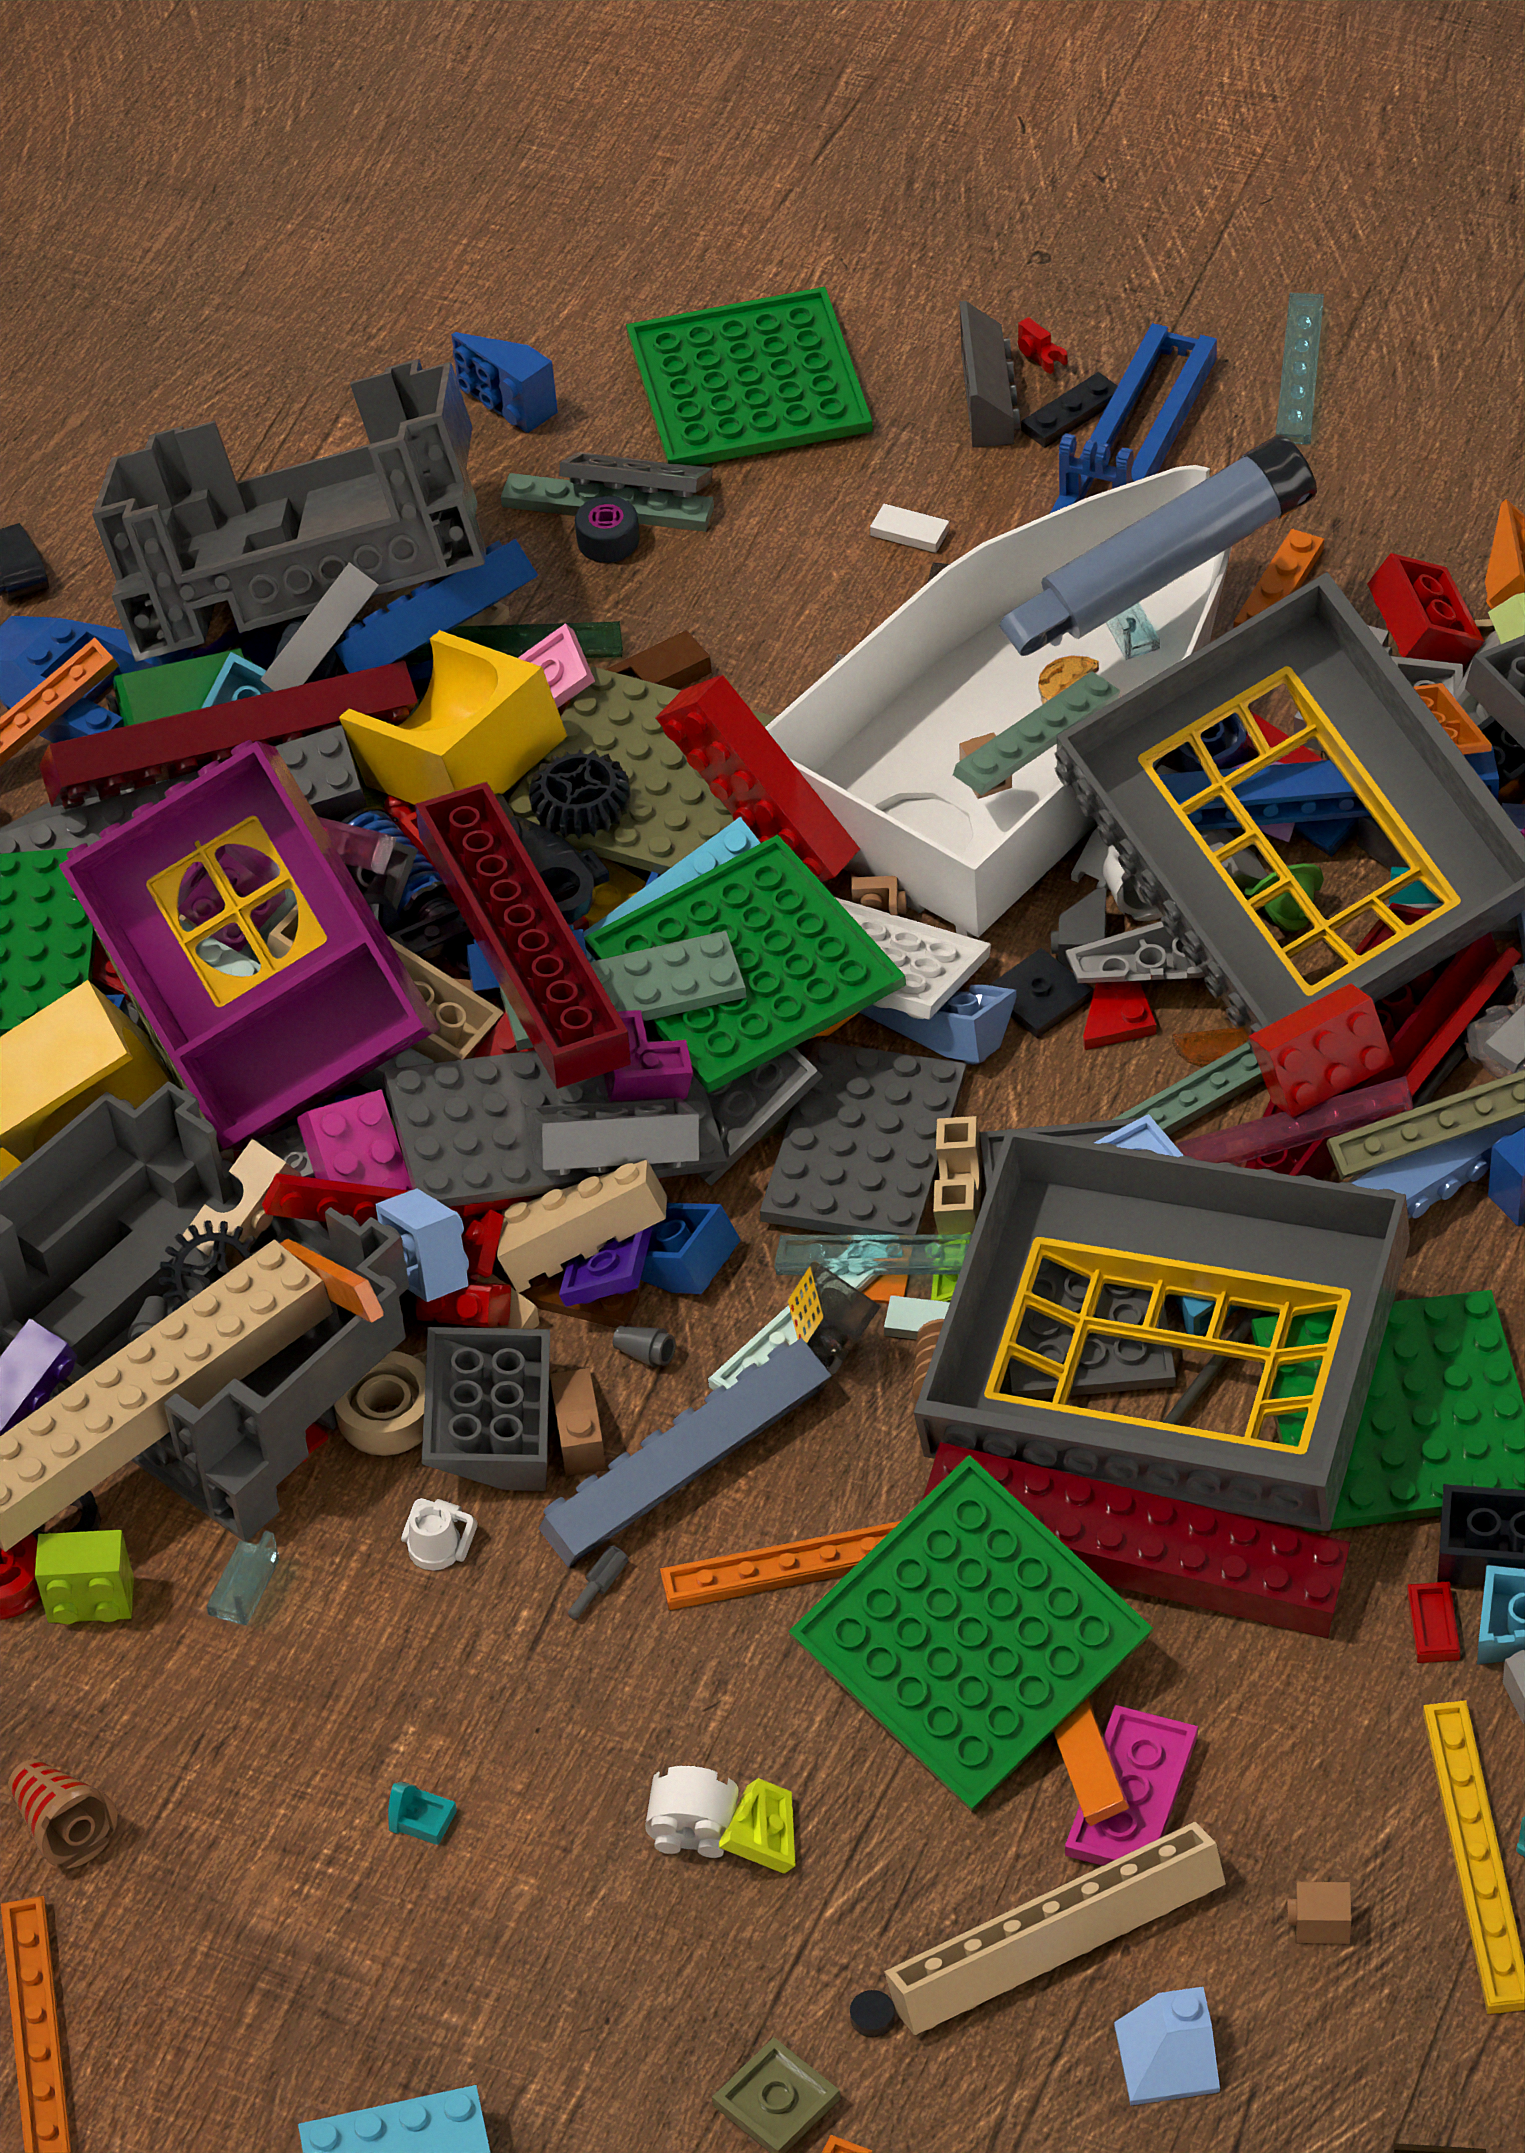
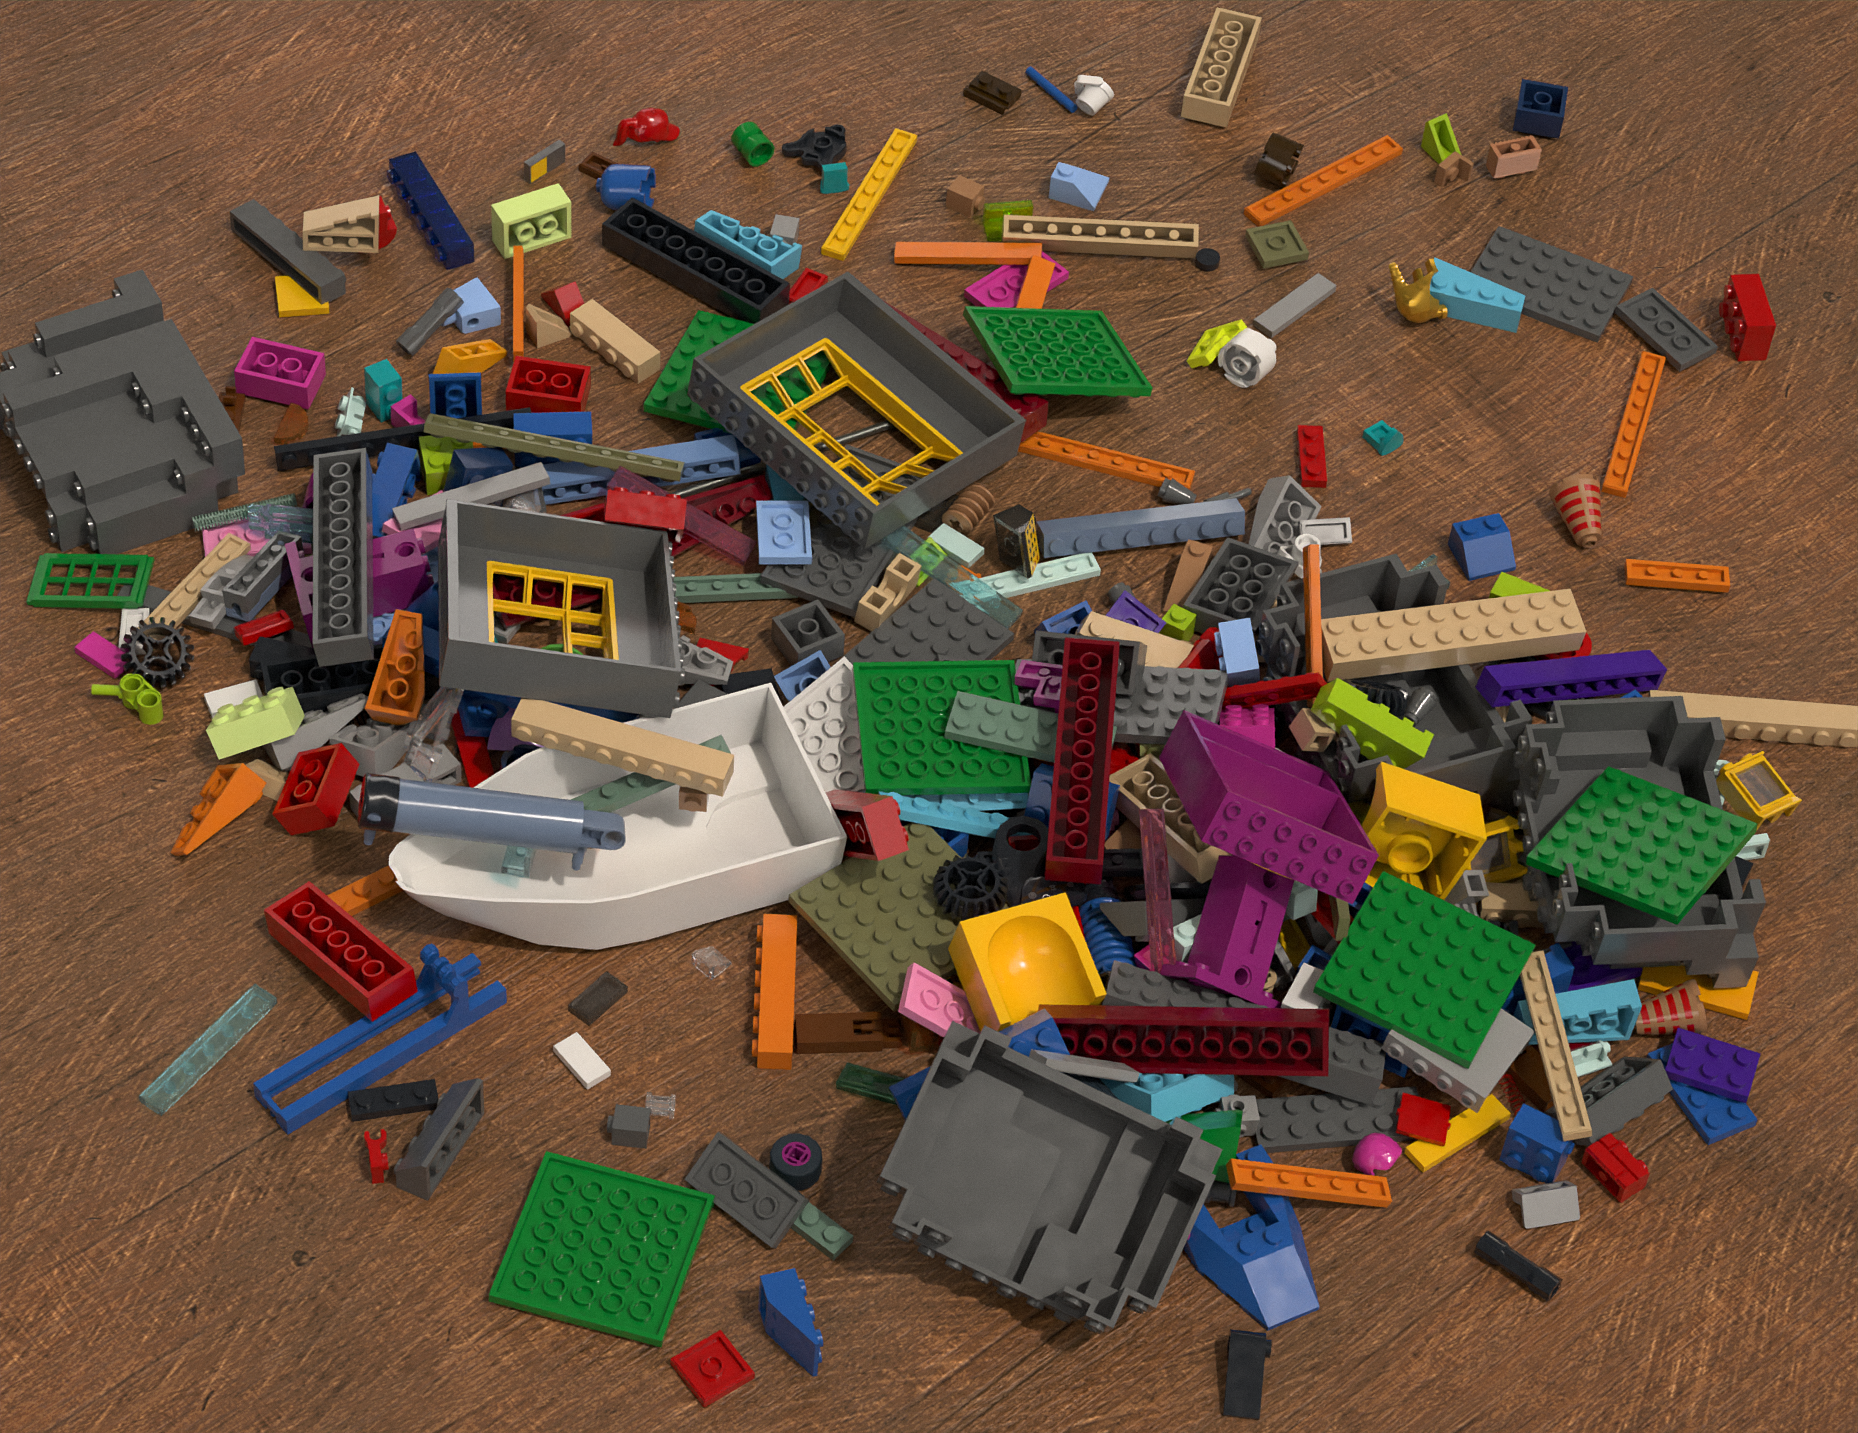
camera: 160 degrees left, 0 degrees up
none -> red brick [264,881,418,1022]
none -> tan brick [511,698,734,797]
none -> dark grey brick [607,1104,651,1149]
none -> clear bush [645,1092,676,1119]
none -> red tile [670,1330,755,1408]
none -> orange brick [752,914,797,1070]
none -> dark grey brick [771,600,845,666]
none -> orange tile [894,242,1042,265]
none -> clear neon green panel [982,200,1033,241]
none -> dark grey cone [1157,478,1197,505]
none -> lime brick [1159,604,1197,642]
none -> light grey wedge [1248,475,1322,554]
none -> light grey tile [1253,273,1337,338]
none -> red plate [1297,425,1327,488]
none -> light grey tile [1298,517,1352,546]
none -> lime wedge [1310,678,1434,769]
none -> pearl gold piece [1389,259,1448,323]
none -> blue slope [1448,513,1516,581]

